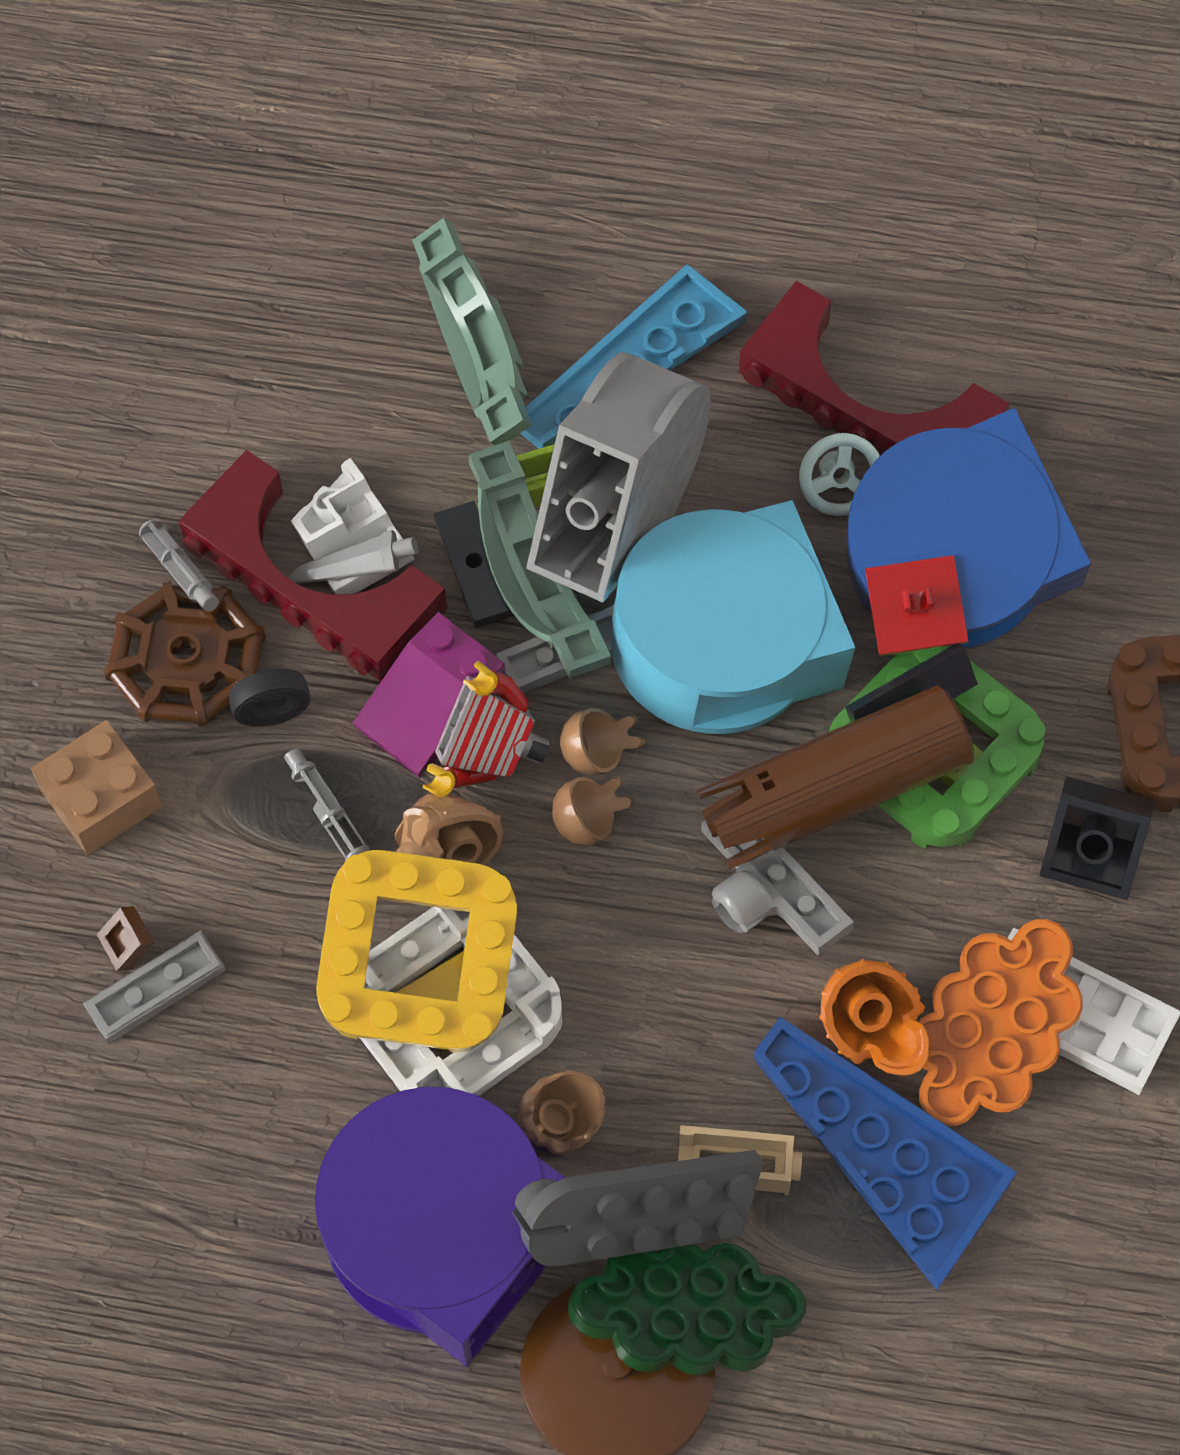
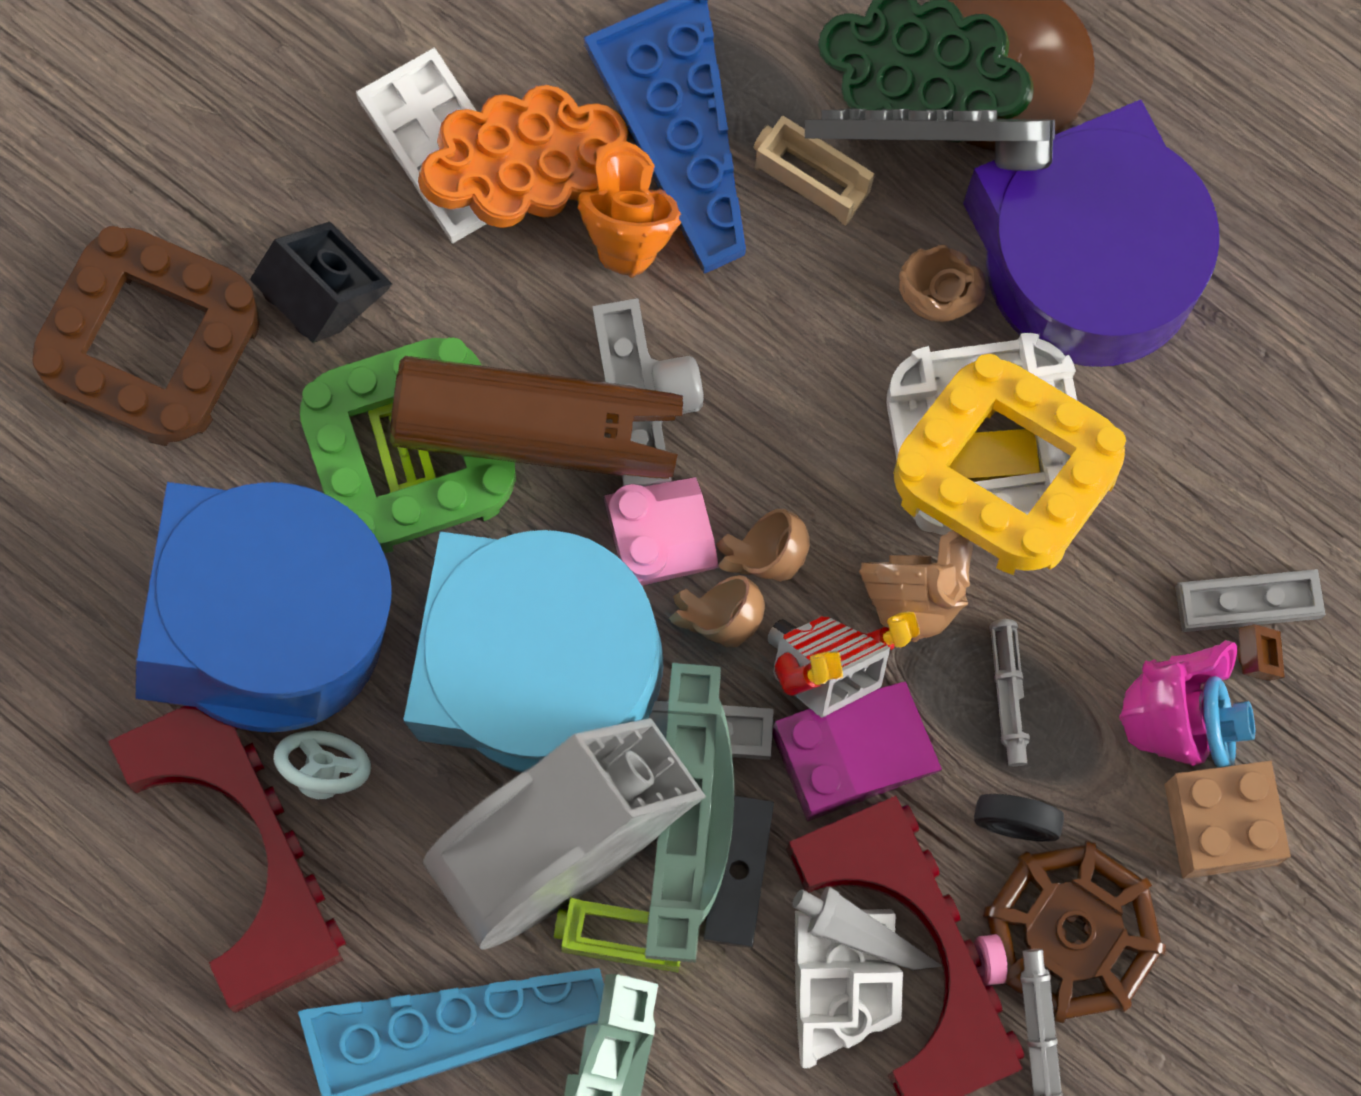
camera: 160 degrees left, 10 degrees up
black tile [845,644,978,722] -> none
red piece [865,555,968,656] -> none
none -> bright pink slope [604,477,718,586]
none -> bright pink tile [974,934,1007,986]
none -> dark pink head [1119,640,1237,766]
none -> dark azure piece [1203,676,1255,768]

